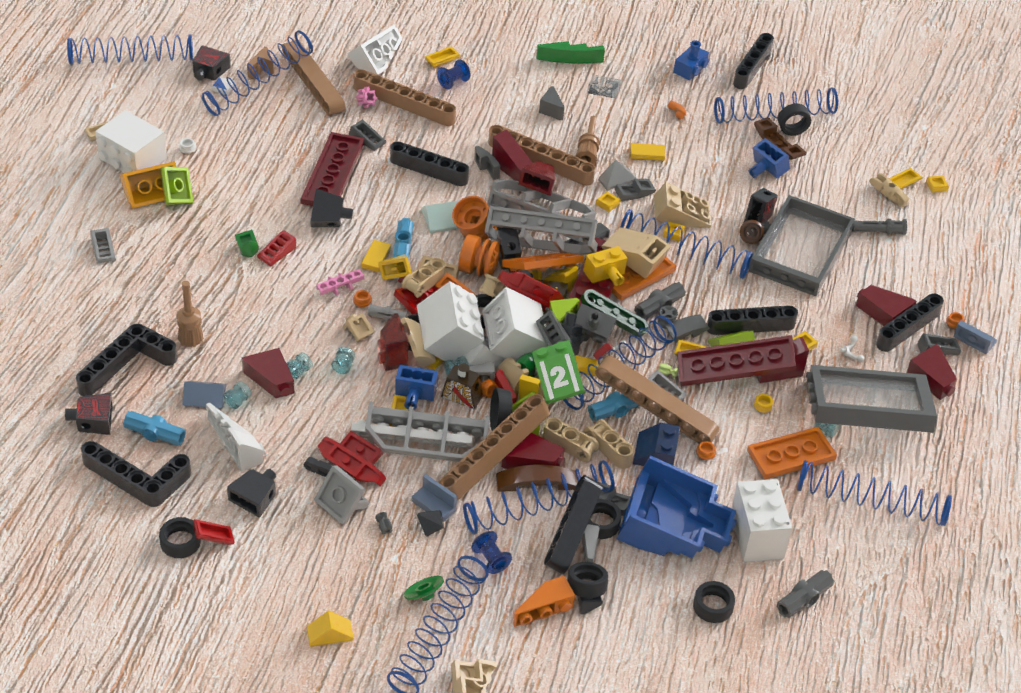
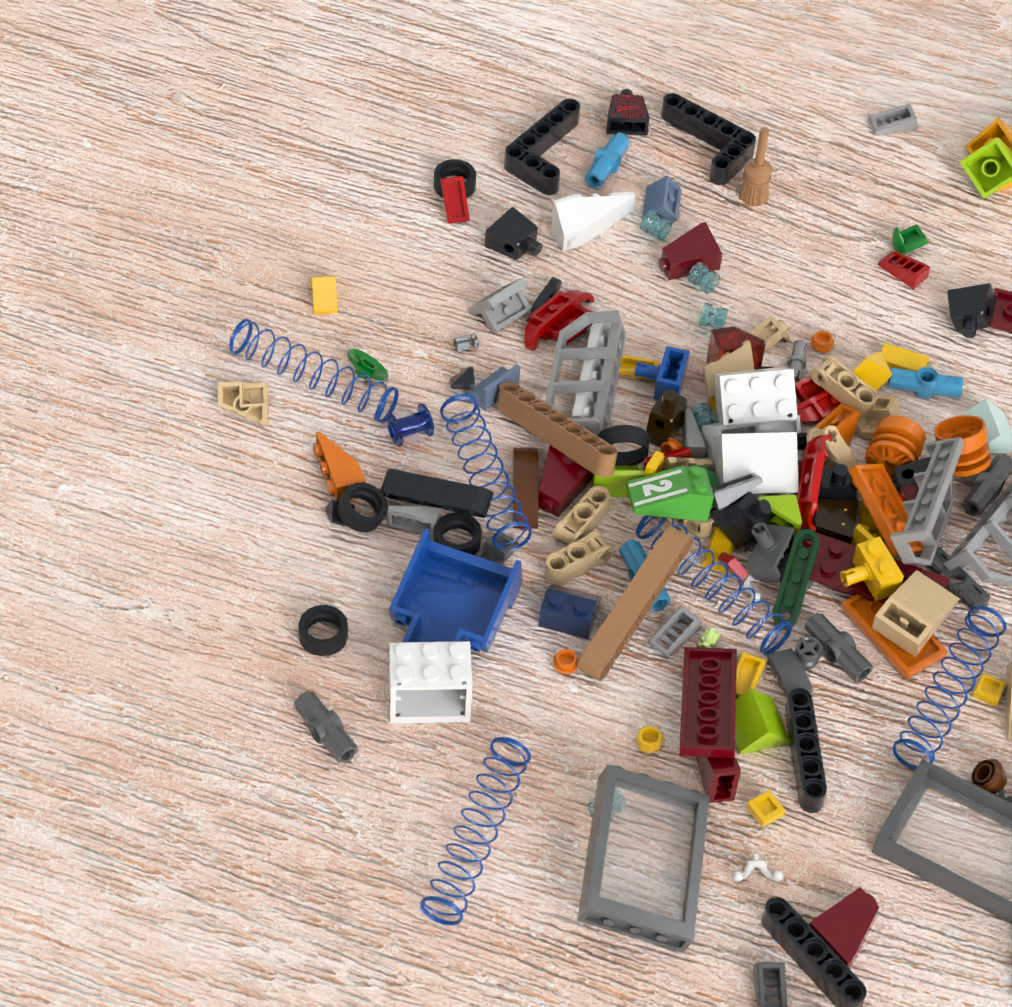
camera: 95 degrees right, 5 degrees up
bright pink piece [316,269,364,295] -> none
orange plate [747,426,837,480] -> none
dark red slope [907,344,957,400] -> none

